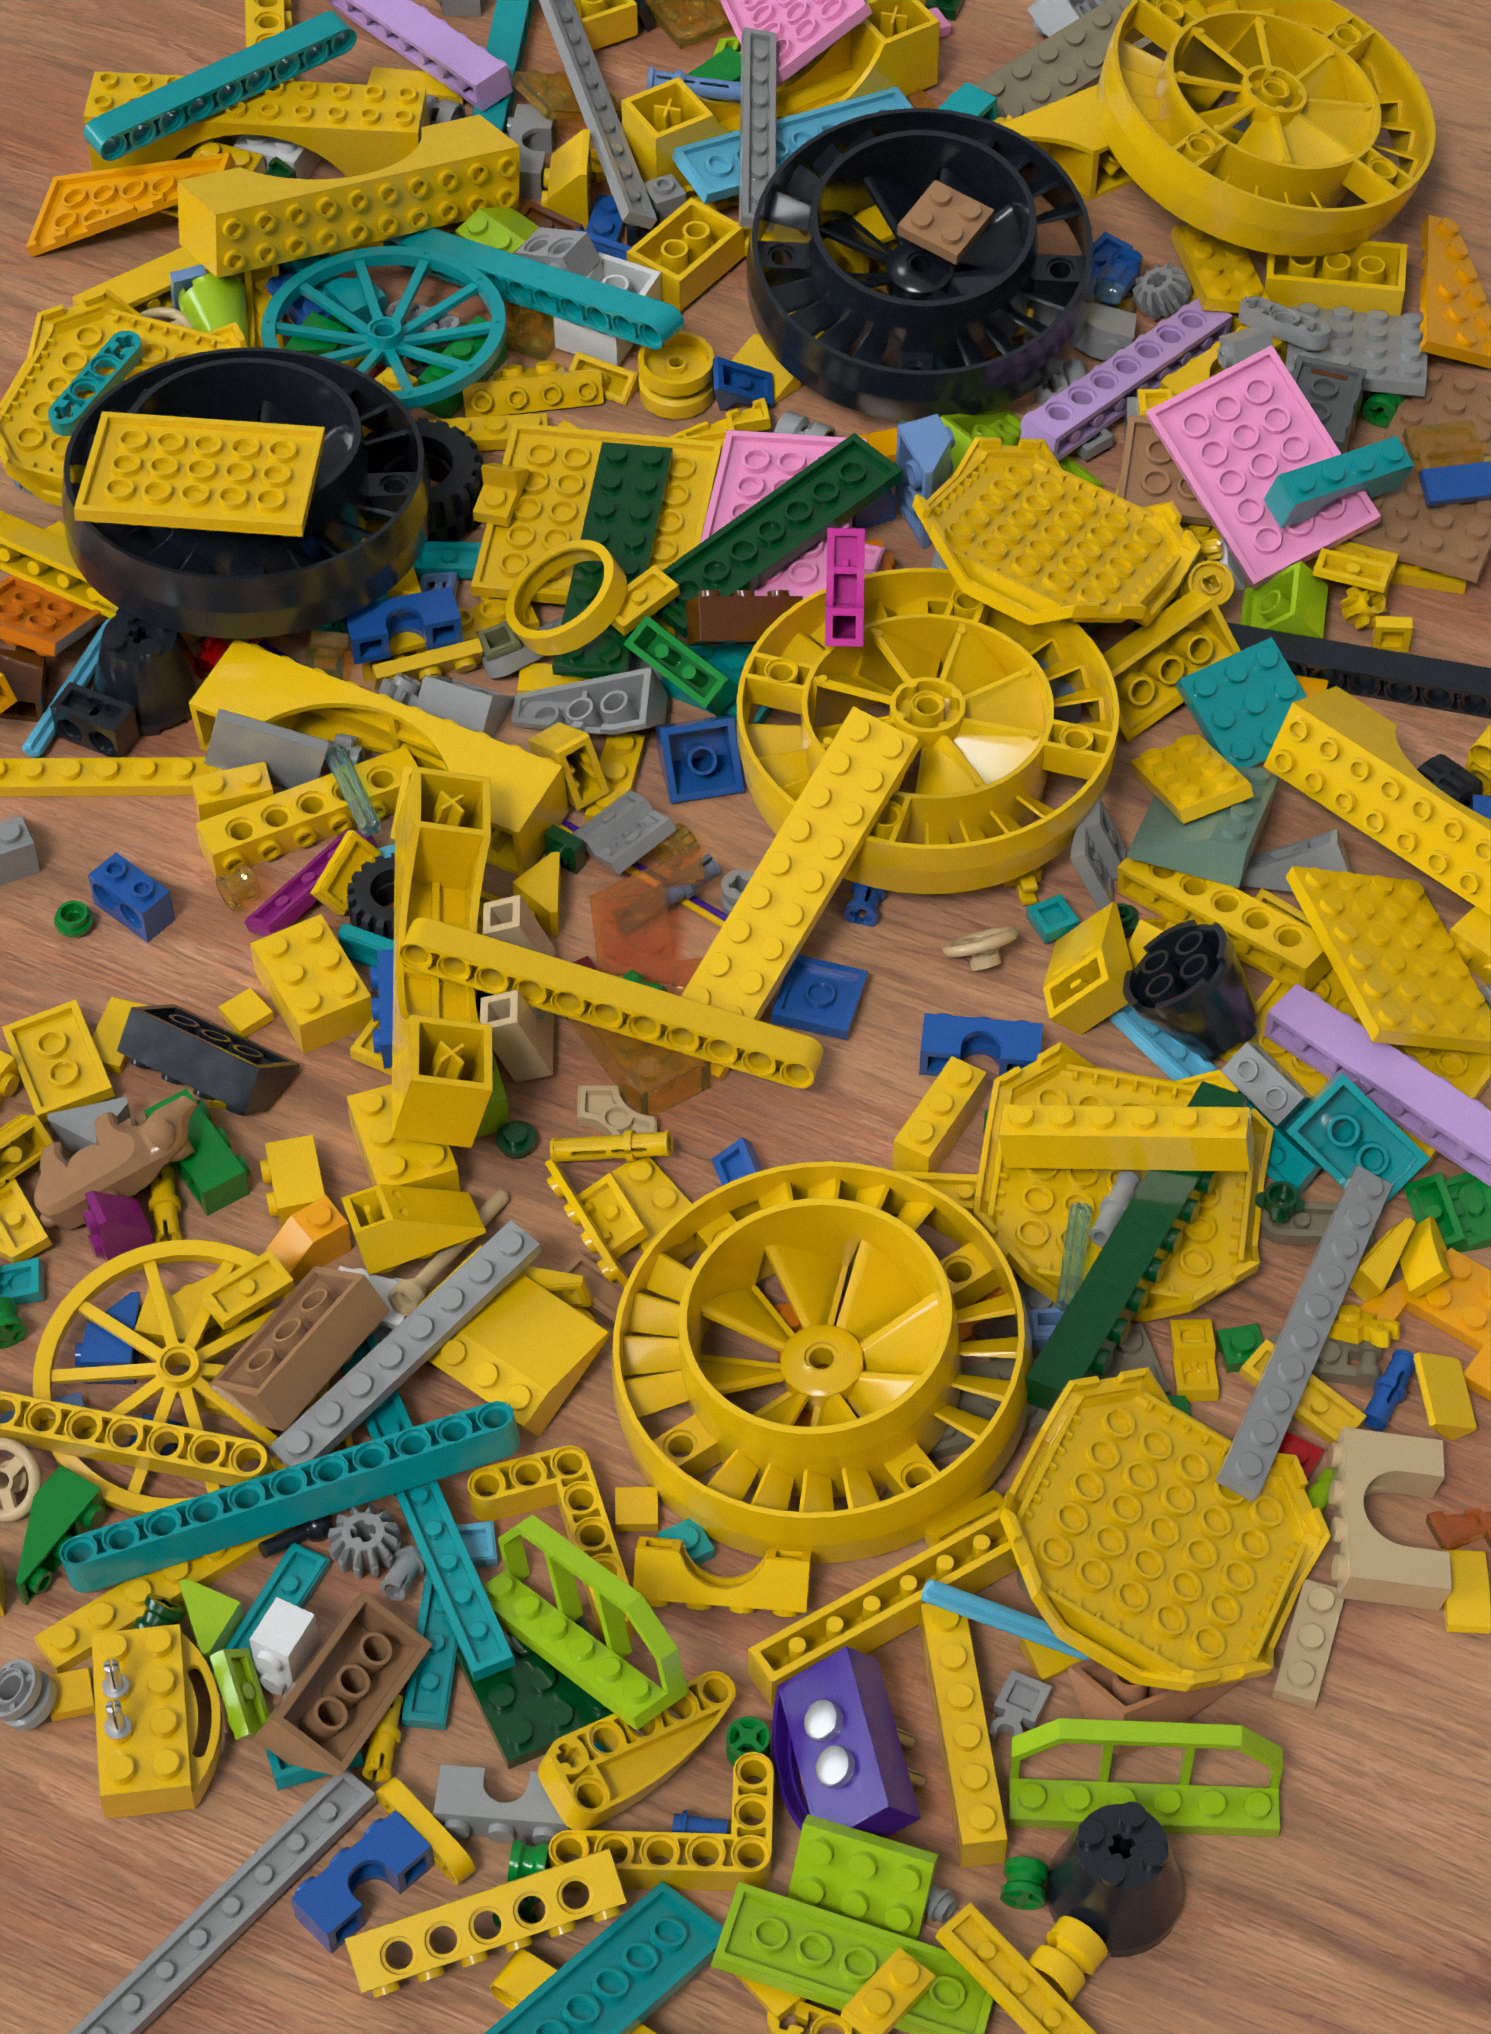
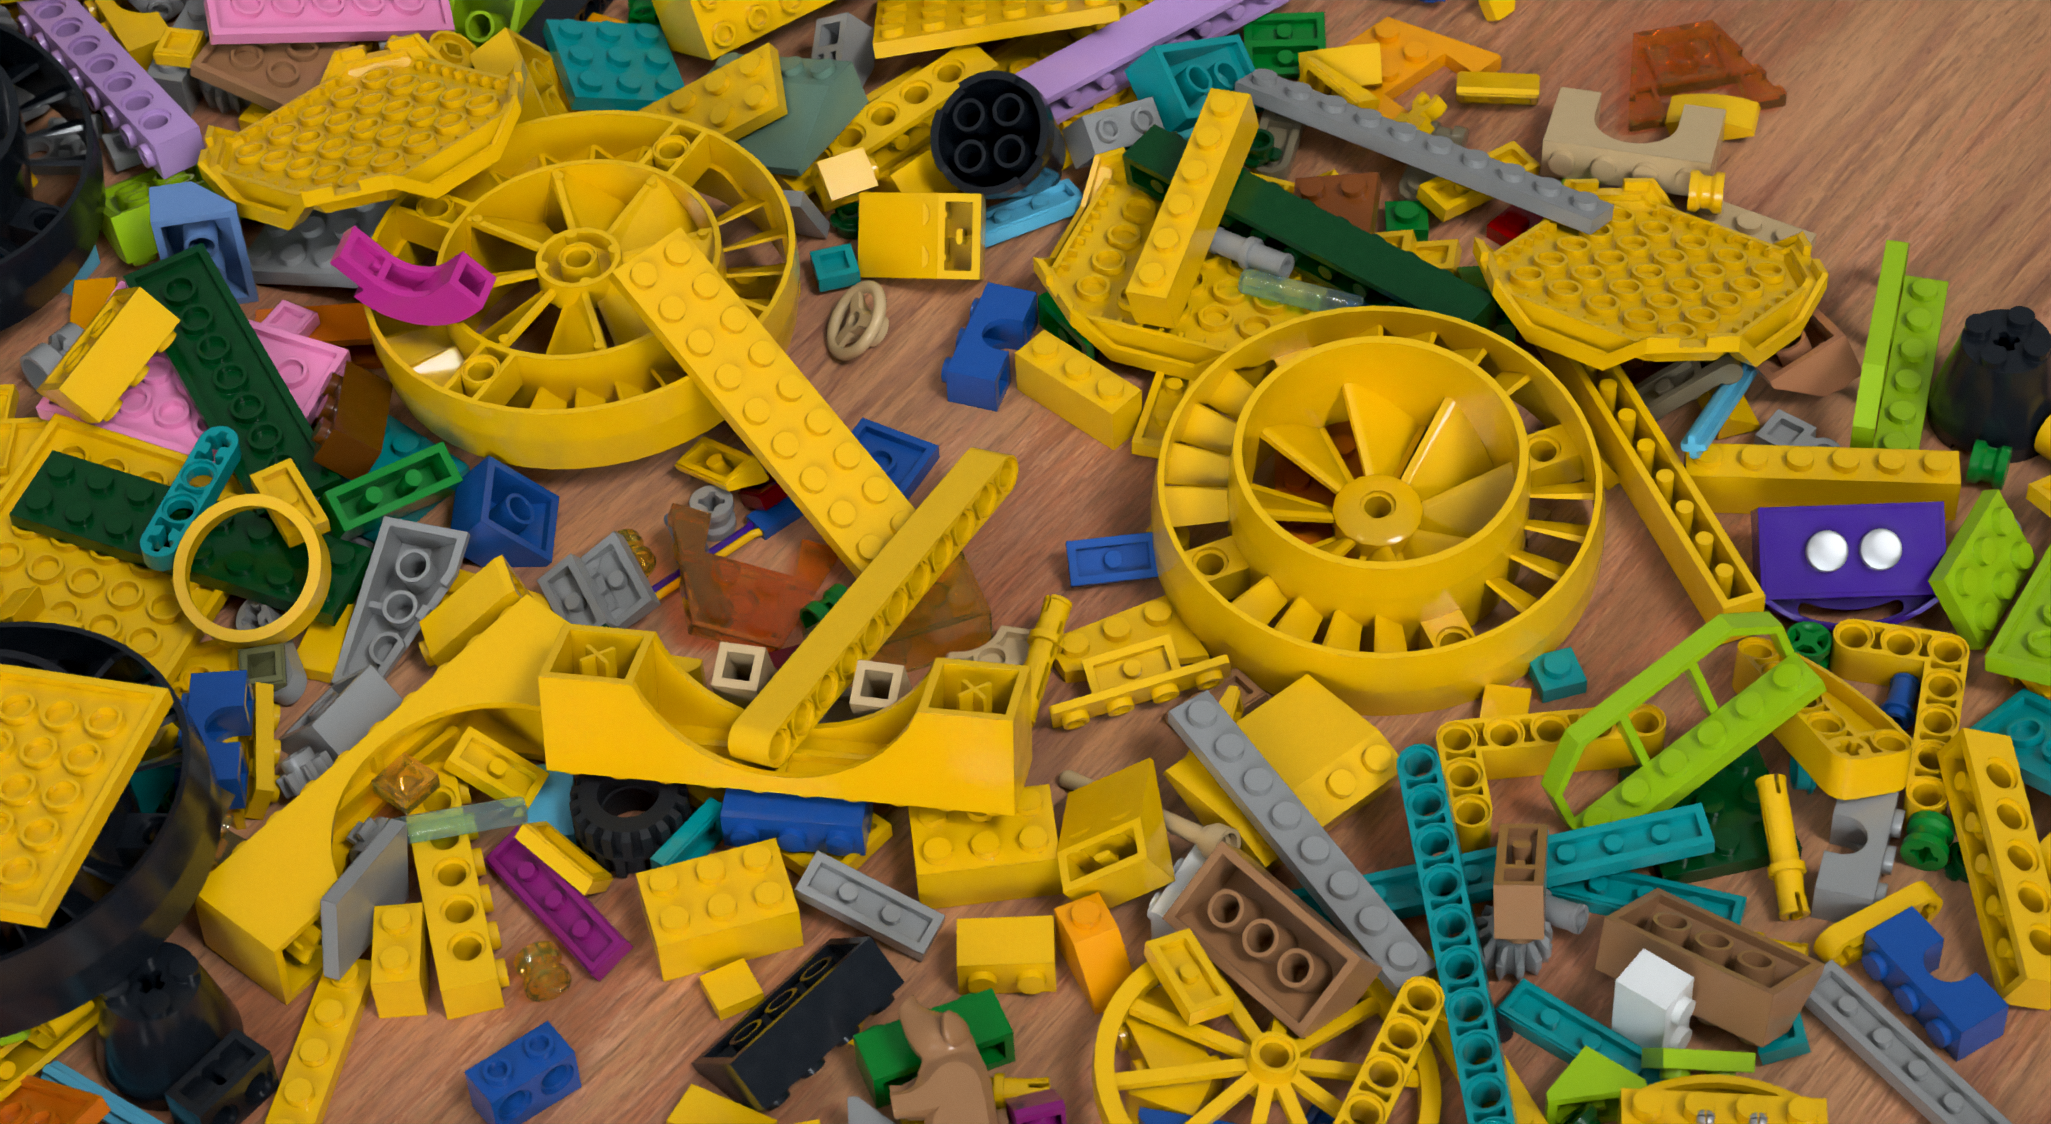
camera: 75 degrees left, 5 degrees down
yellow arch [633,1536,812,1617] -> none
blue pin [1363,1349,1415,1432] -> none
none -> yellow slope [36,287,180,423]
none -> teal beam [140,426,242,571]
none -> clear yellow plate [371,752,441,815]
none -> light grey plate [794,850,945,962]
none -> yellow brick [810,147,880,212]
none -> dark orange wing [1293,172,1382,234]
none -> medium nougat slope [1493,824,1548,944]
none -> yellow wheel [1687,169,1726,214]
none -> yellow pin [1755,774,1811,921]

